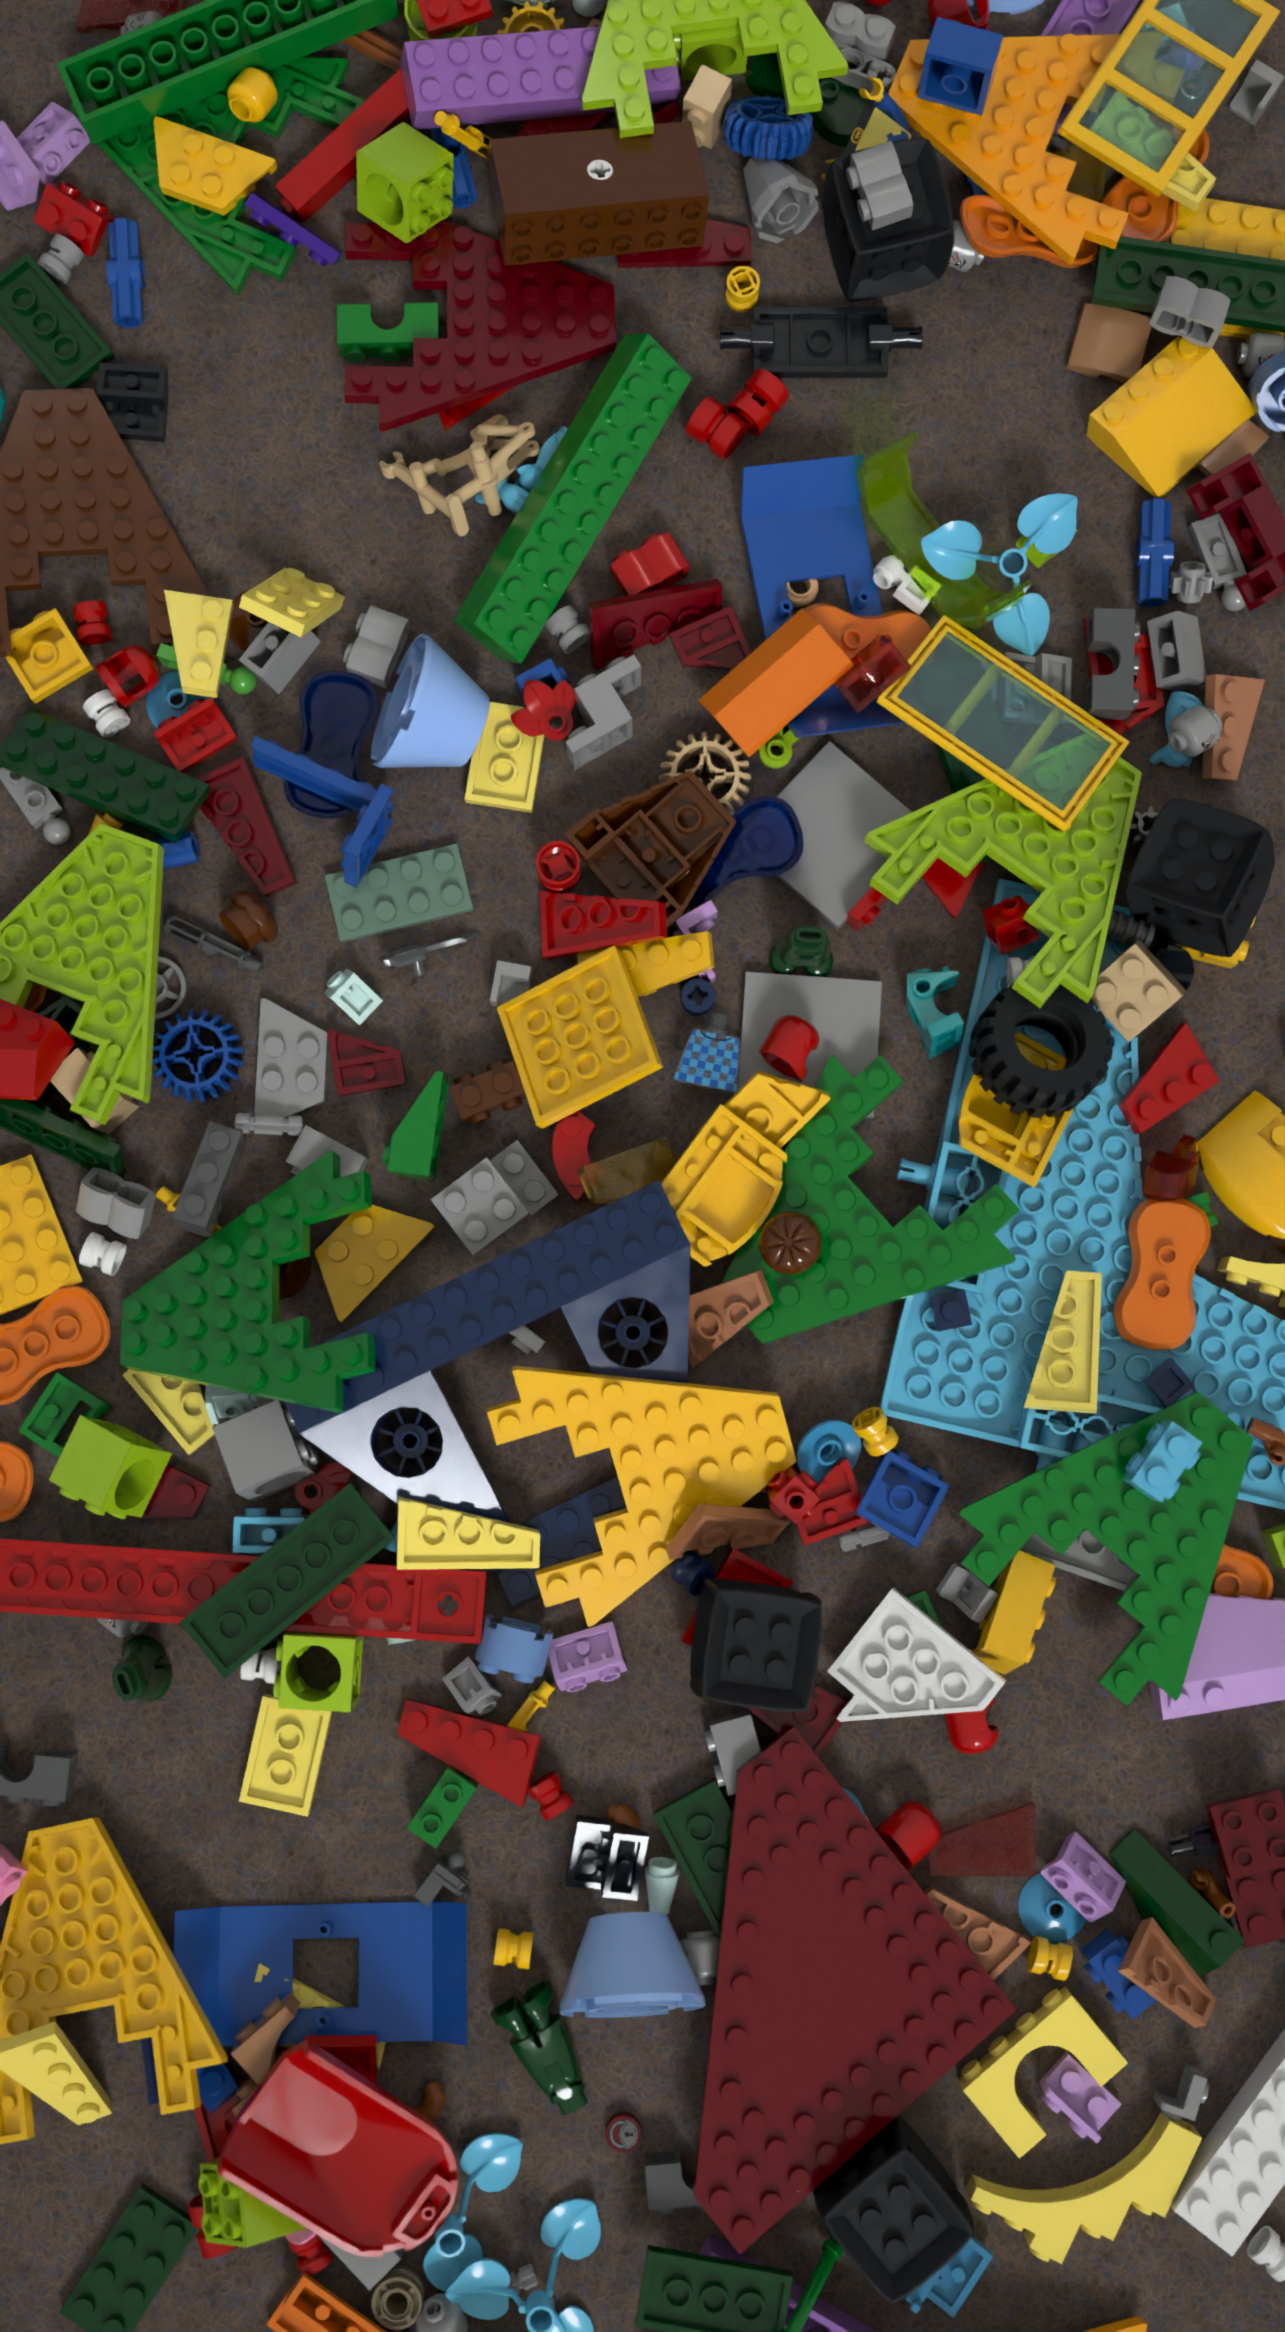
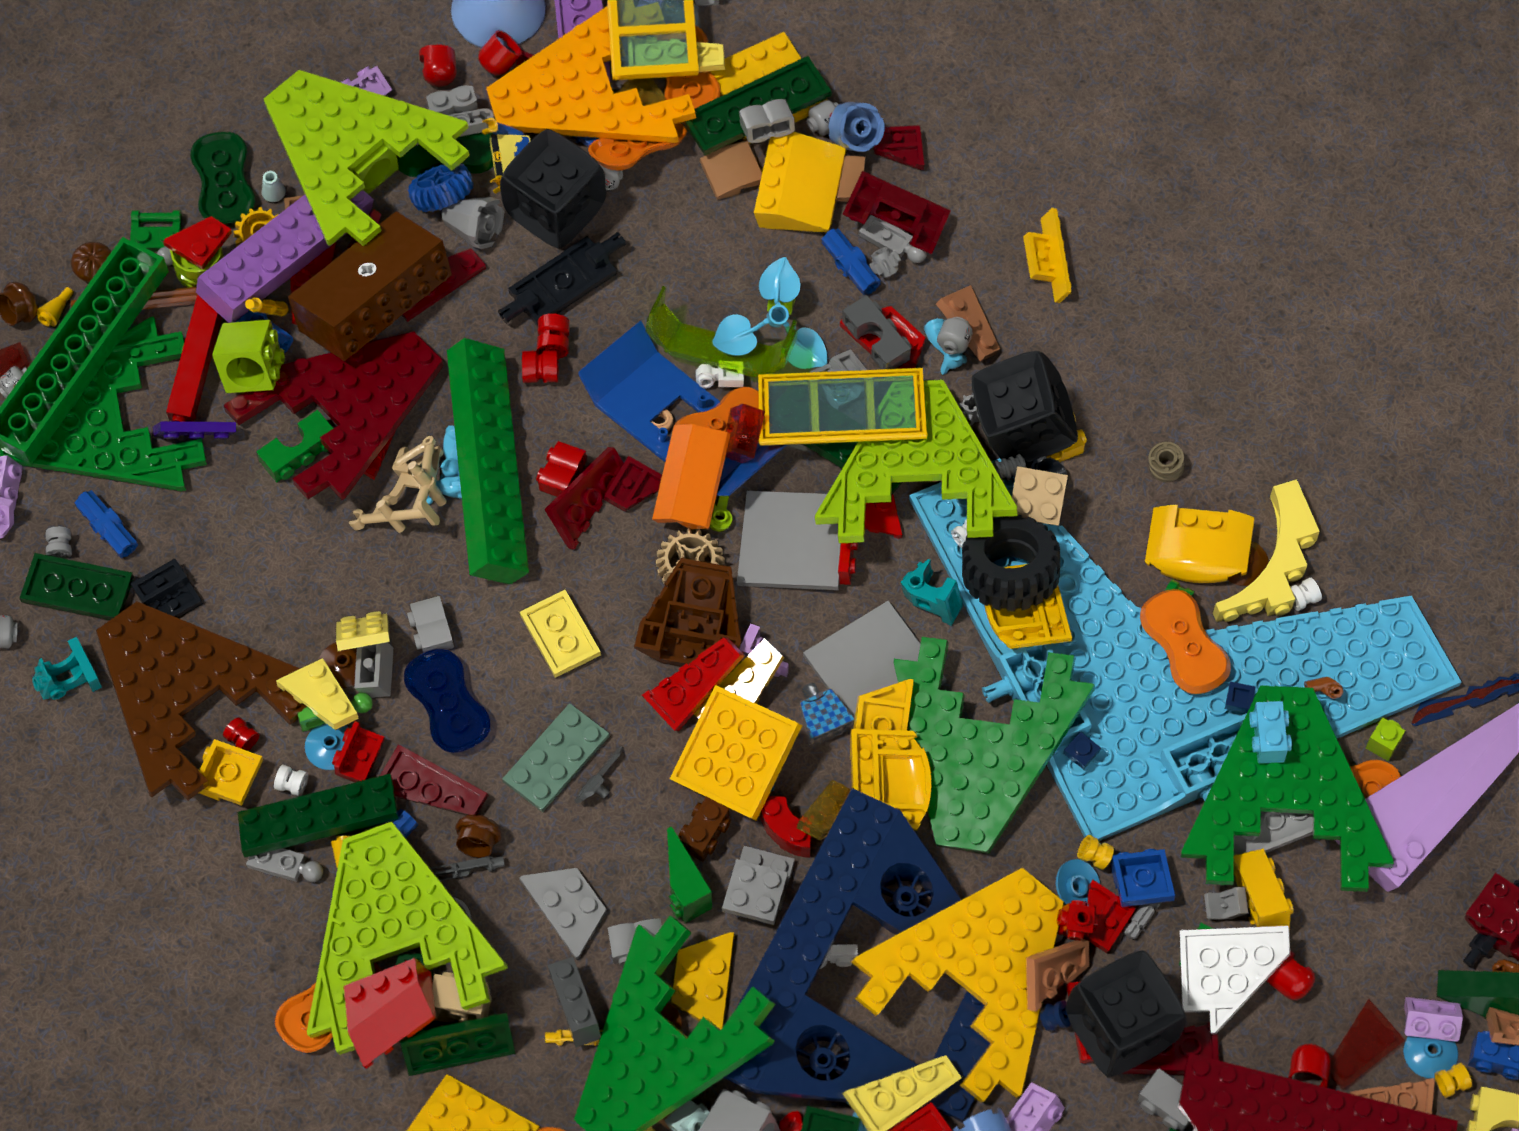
camera: 35 degrees left, 20 degrees down
red bracket [33,181,116,257] -> none
light grey brick [76,1167,156,1239] -> none
white wheel [79,1232,127,1276] -> none
red helmet [95,645,161,708] -> none
blue gear [152,1009,245,1102] -> none
yellow wing [153,116,278,216] -> none
yellow head [227,67,278,123] -> none
light grey axle [234,1113,303,1136] -> none
blue bracket [251,736,394,888] -> none
light aqua bracket [324,969,383,1026] -> none
dark red wing [327,1030,407,1097] -> none
light blue cone [371,634,490,768] -> none
light grey panel [490,960,533,1007] -> none
red plate [511,680,576,741] -> none
blue bracket [515,658,570,698] -> none
red wheel [535,841,582,894] -> none
light grey wheel [545,605,590,654] -> none
light grey bracket [565,654,641,771] -> none
dark blue wheel [680,979,715,1016] -> none
tan brick [682,64,732,149] -> none
clear blue plate [688,796,804,905] -> none
nougat wing [688,1269,774,1368] -> none
yellow wheel [725,266,760,313] -> none
red helmet [759,1015,820,1082] -> none
reddish brown piece [759,1211,822,1275] -> none
dark green piece [769,925,834,977] -> none
light grey brick [846,141,913,230] -> none
blue brick [917,17,1004,116] -> none
red brick [981,895,1040,955] -> none
light yellow wing [1024,1270,1102,1414] -> none
red wing [1118,1022,1220,1134] -> none
clear red brick [1143,1134,1200,1201] -> none
light grey brick [1147,610,1206,692] -> none

